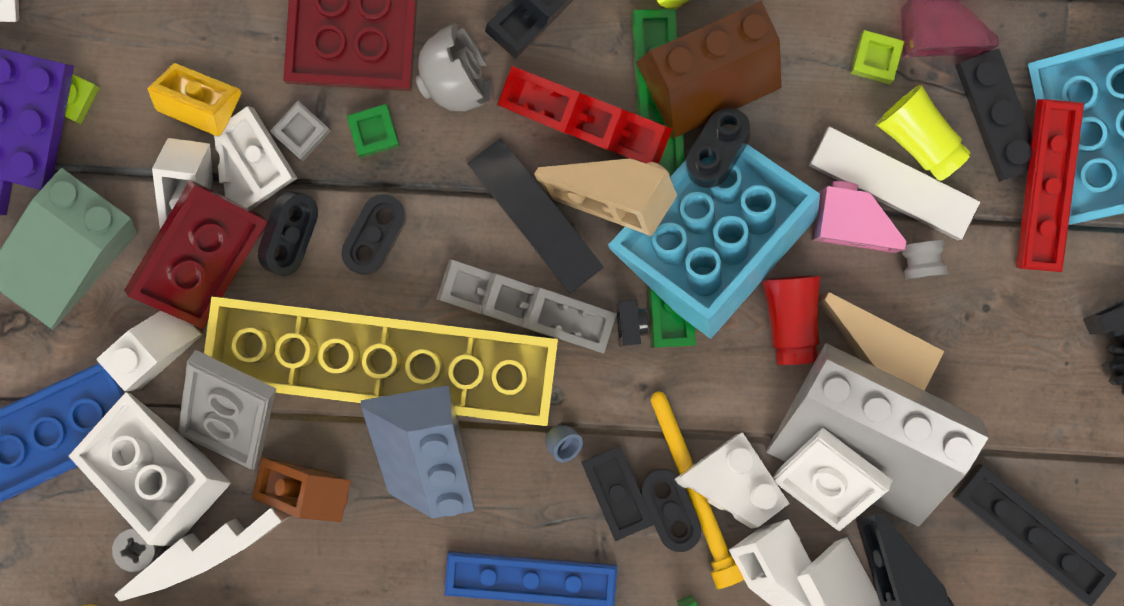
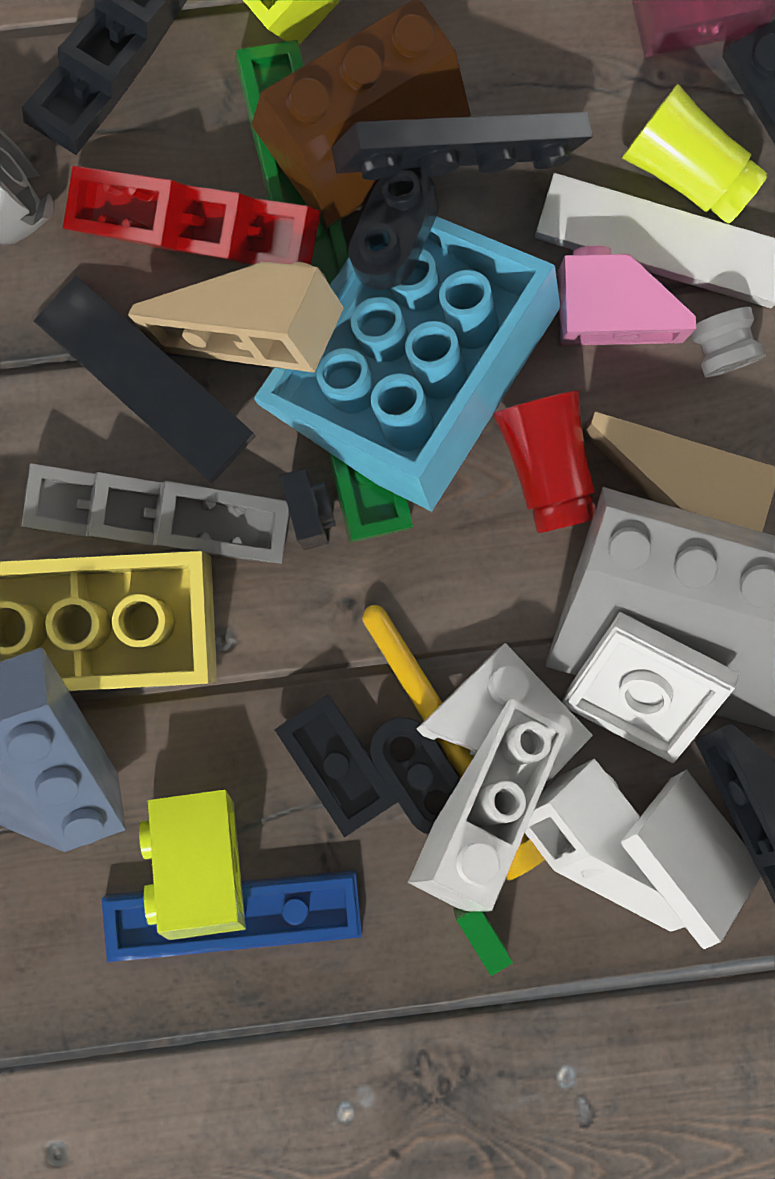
camera: 10 degrees left, 0 degrees up
sand blue hinge [545,425,583,463] -> none
lime tile [850,30,904,84] -> none
none -> neon yellow brick [139,790,246,940]
none -> black plate [331,112,593,180]
none -> white slope [408,699,568,912]

